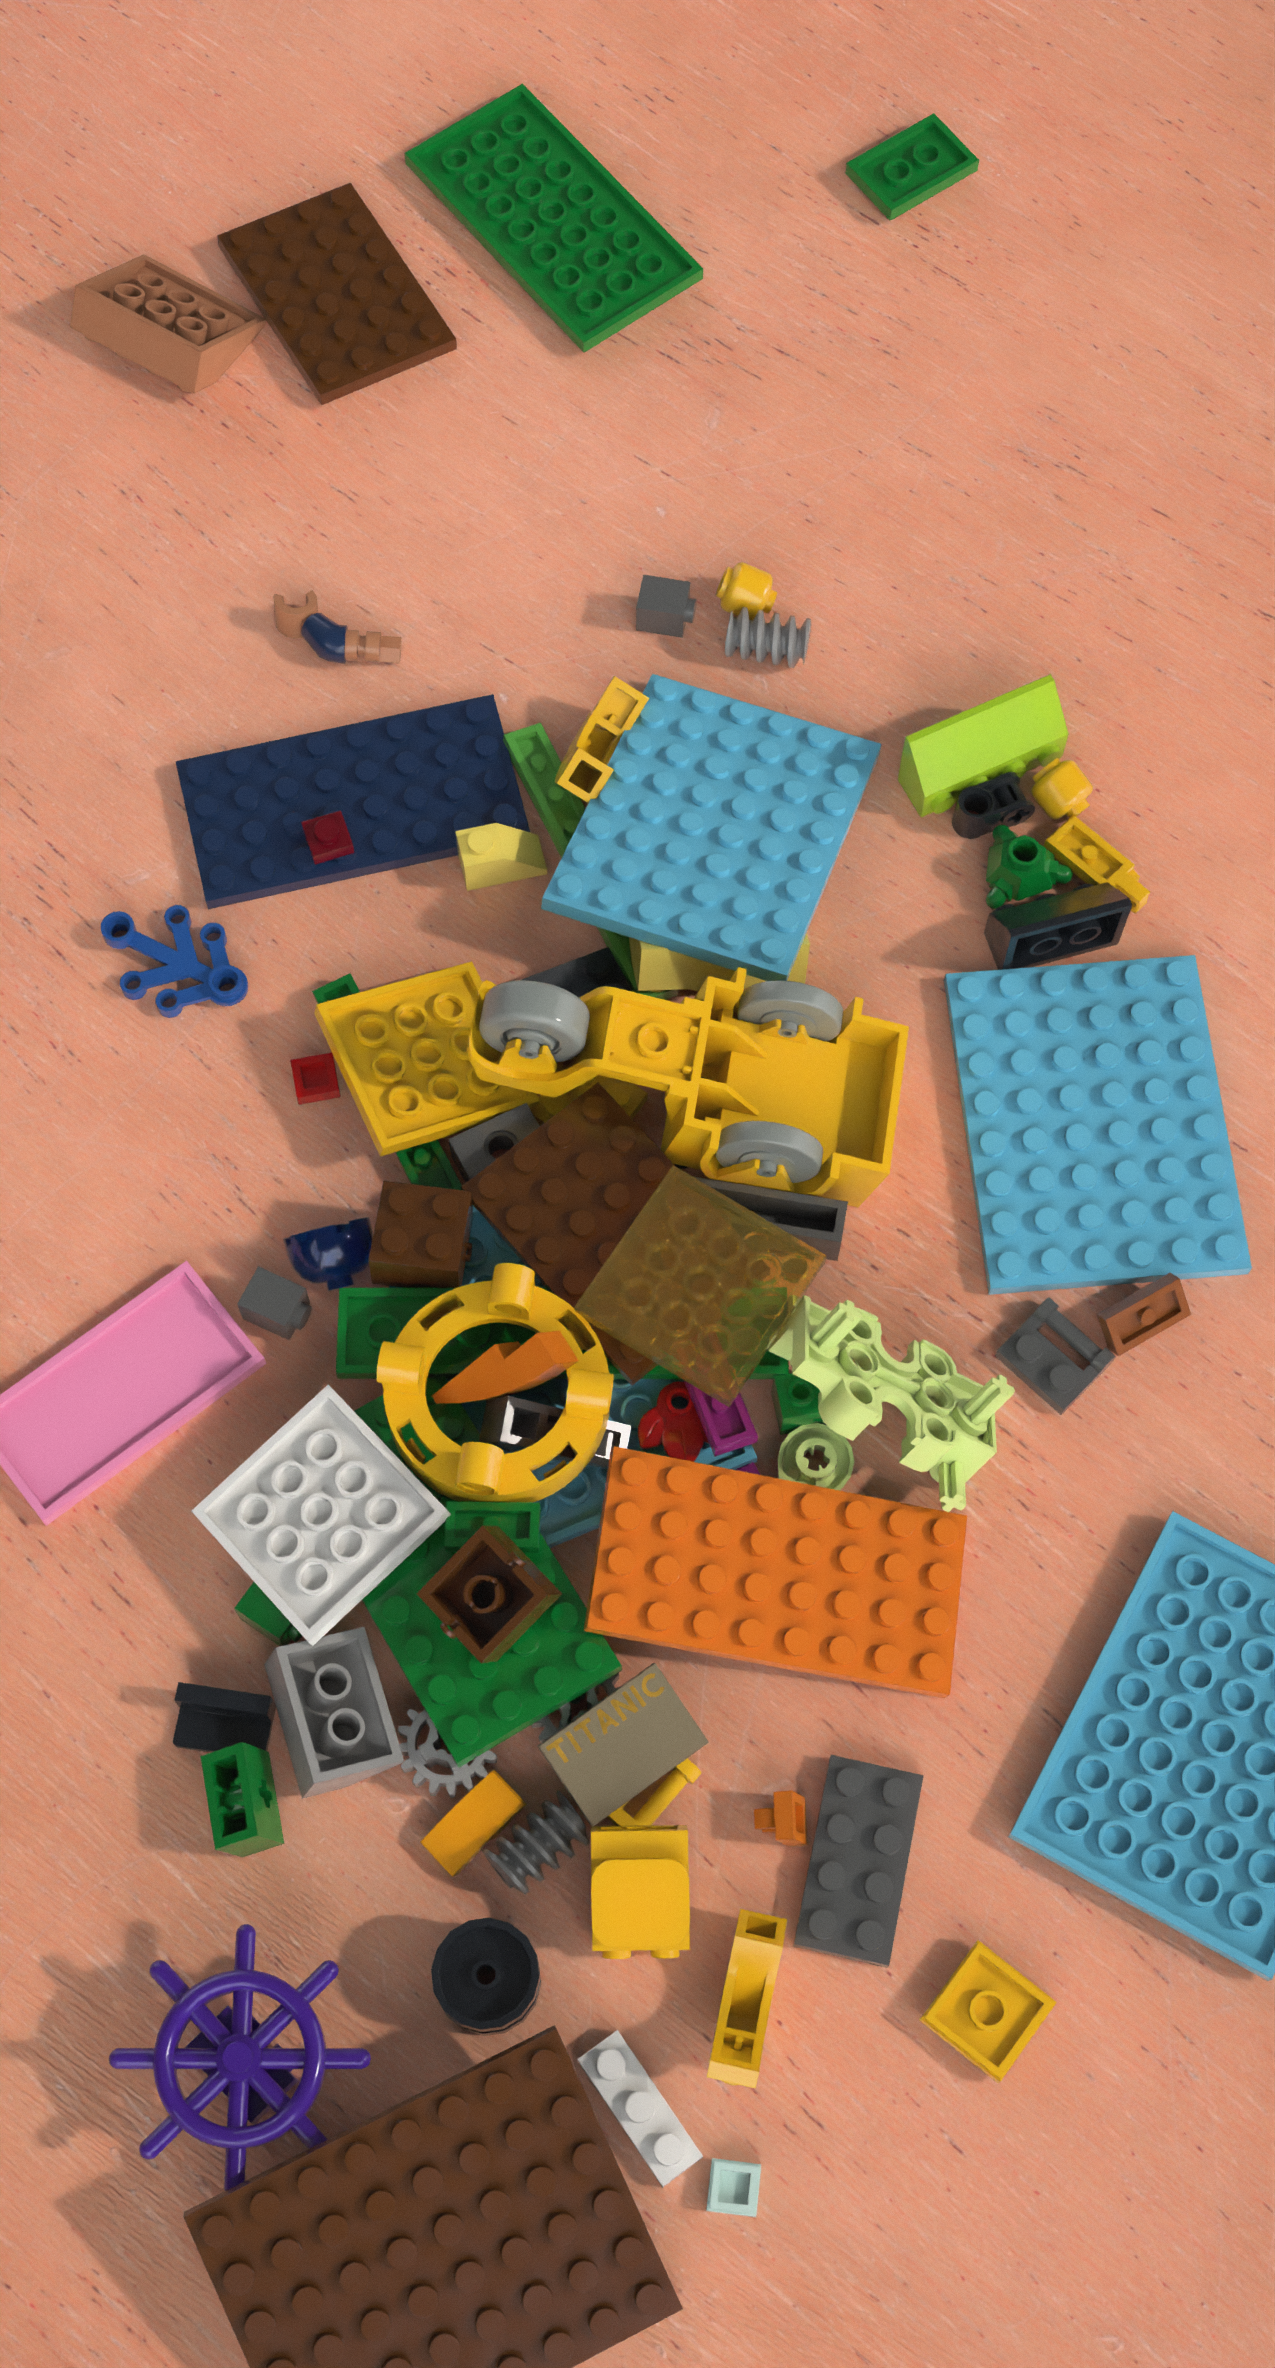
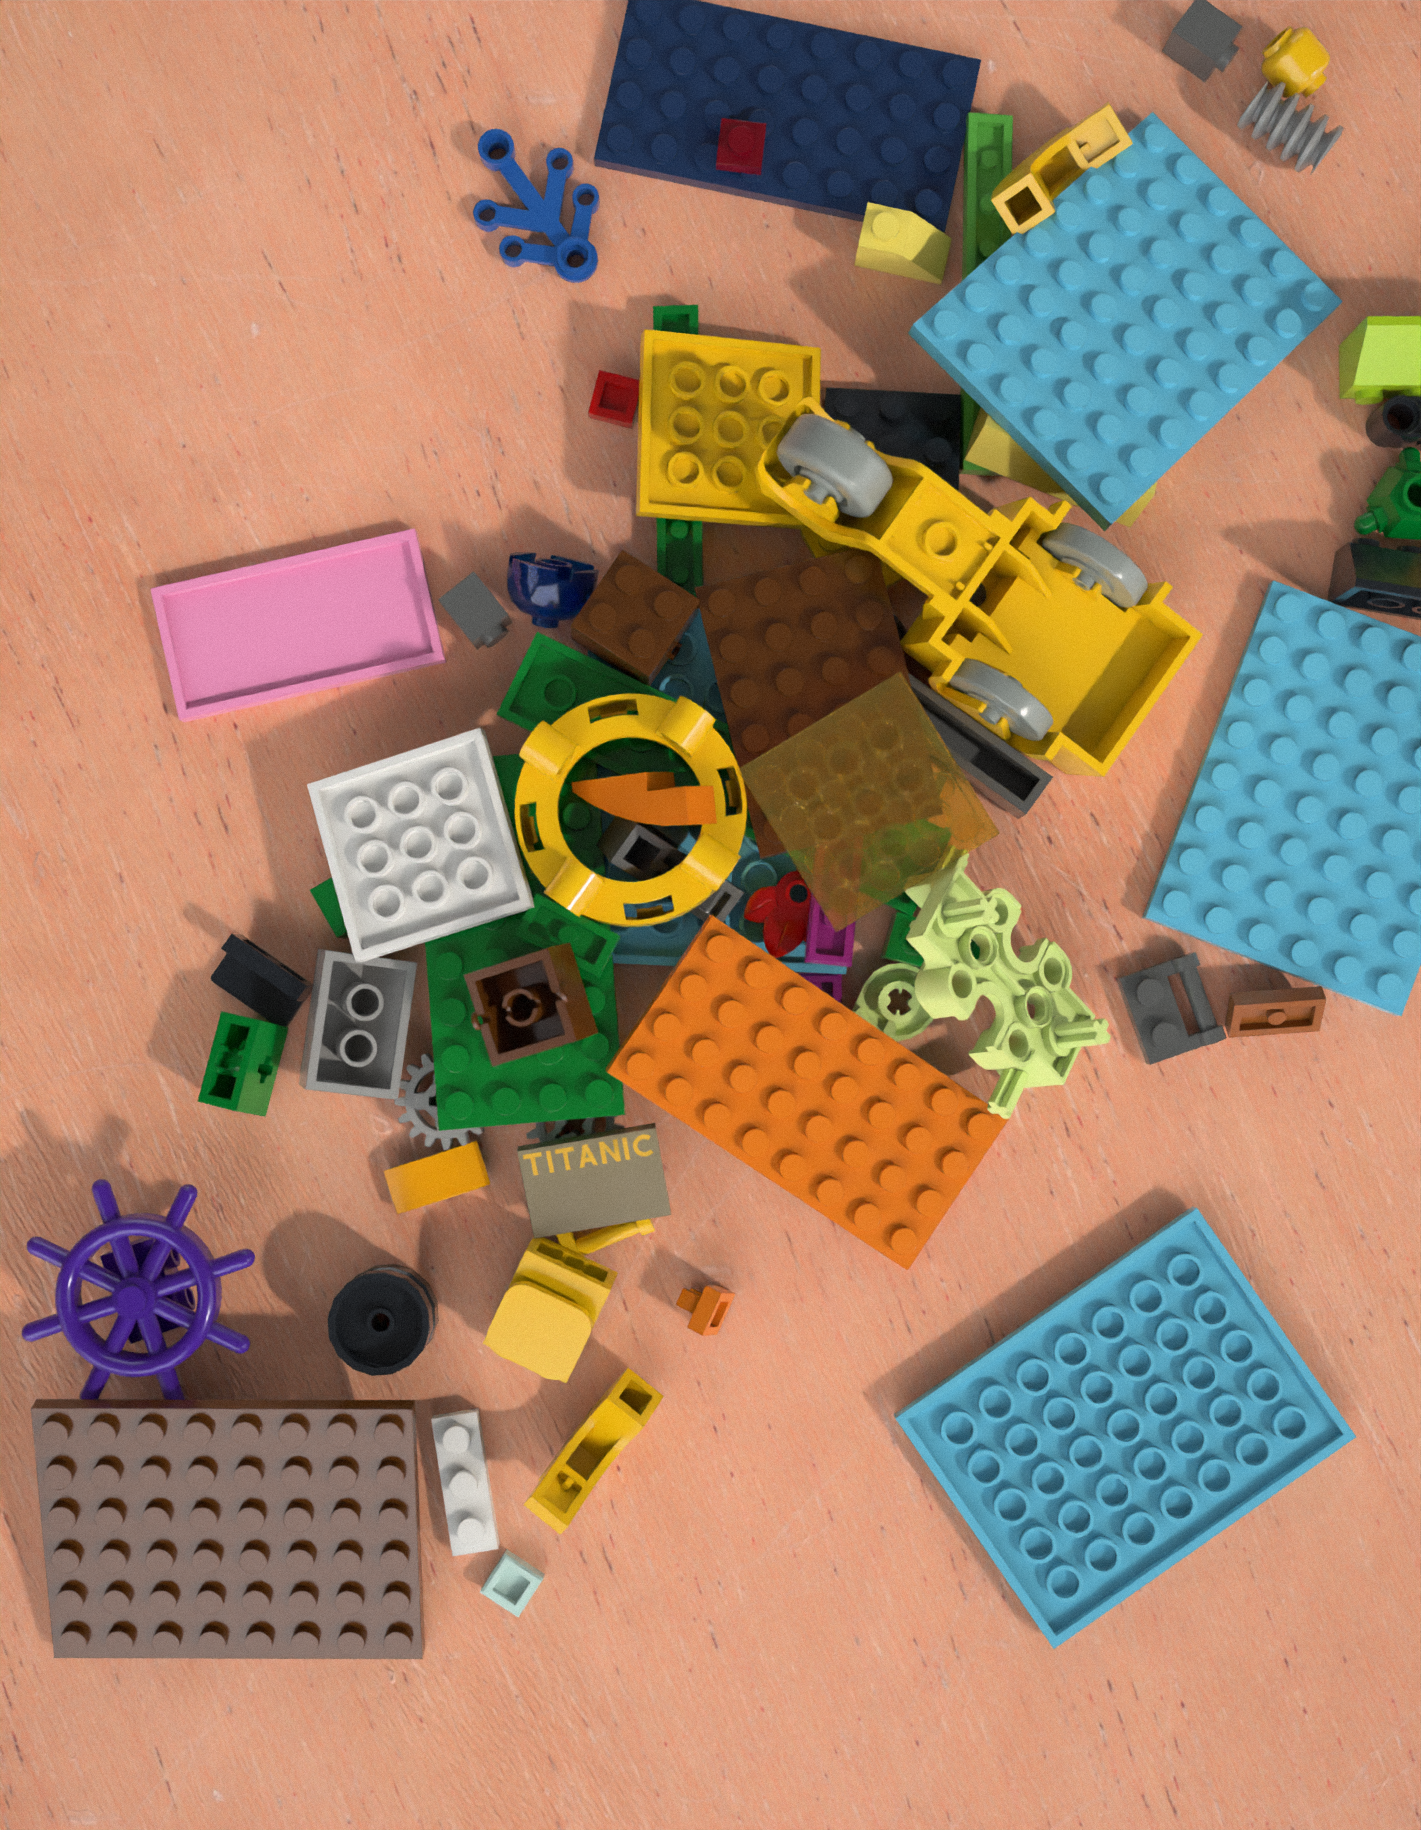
camera: 30 degrees right, 20 degrees up
dark grey brick [449,1103,540,1183] -> none
dark grey piece [482,1791,590,1895] -> none
dark grey plate [793,1755,924,1968] -> none
yellow plate [919,1940,1057,2083] -> none

